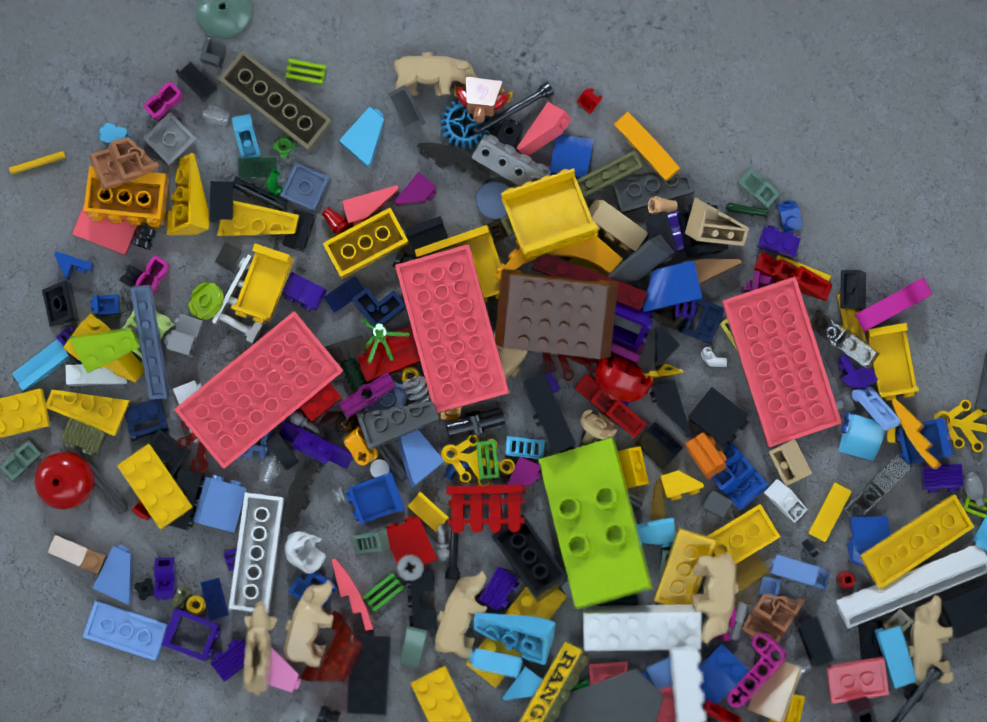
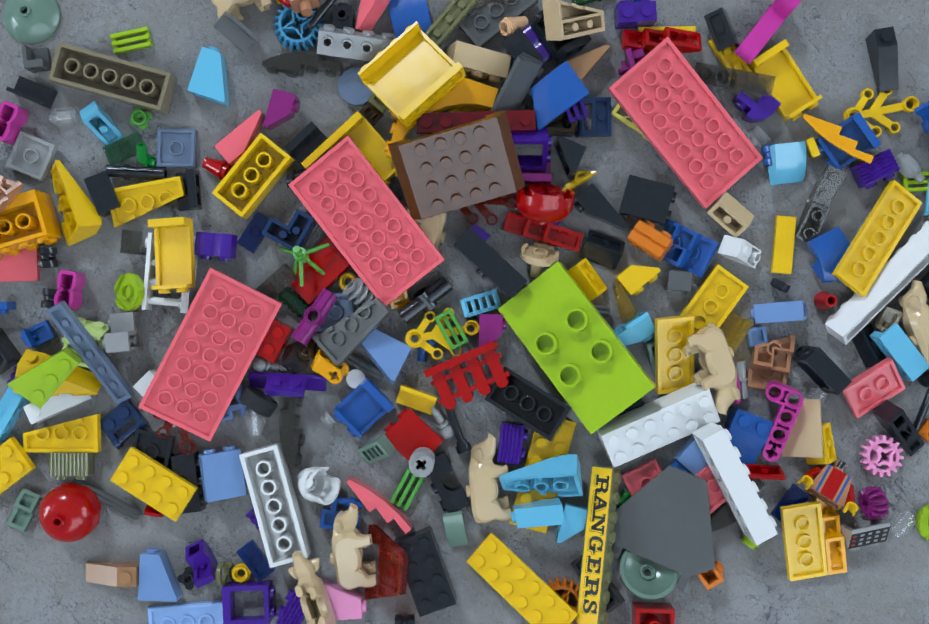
camera: 20 degrees left, 5 degrees up
white arm [701,347,727,367] -> none
light blue plate [852,386,901,431] -> none

